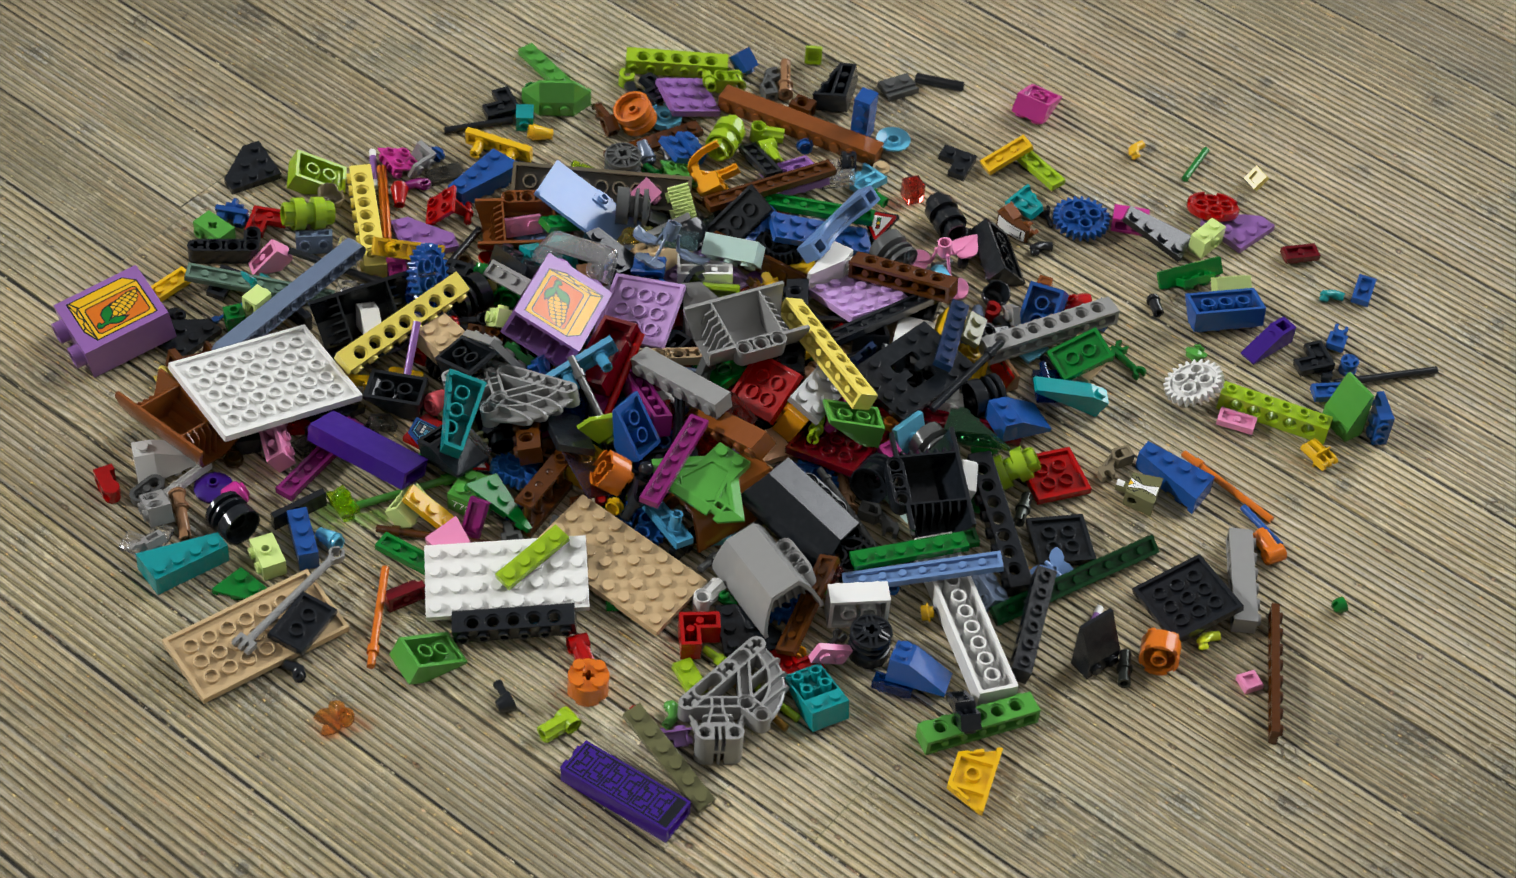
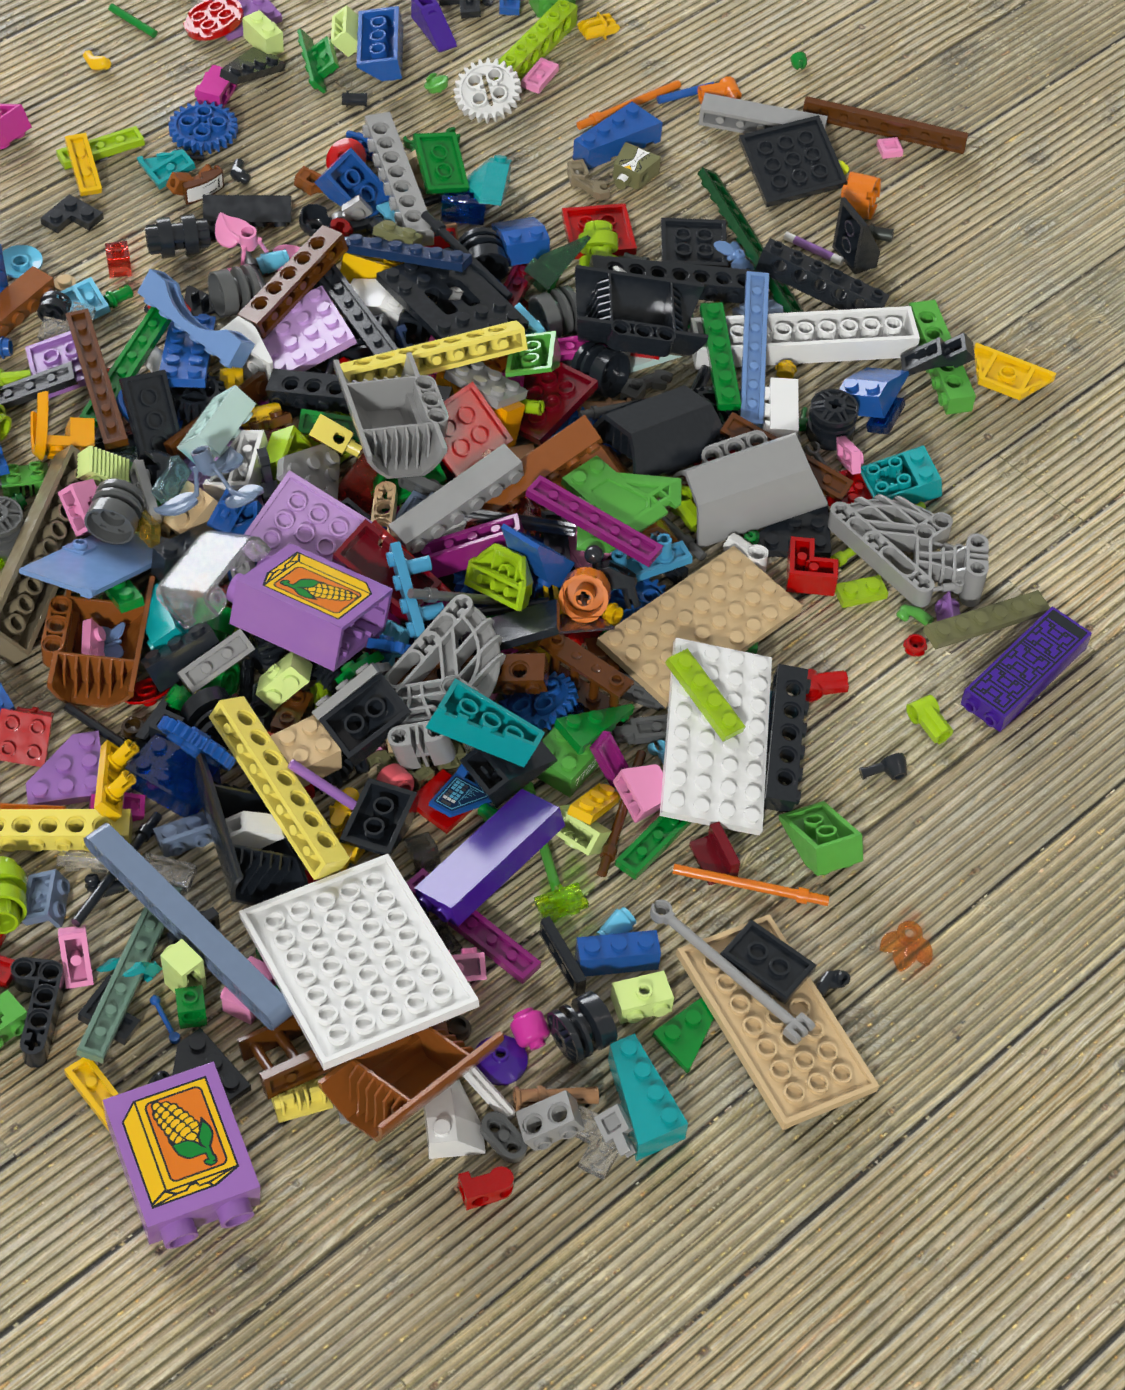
camera: 80 degrees left, 5 degrees up
orange brick [567,658,609,707] -> none

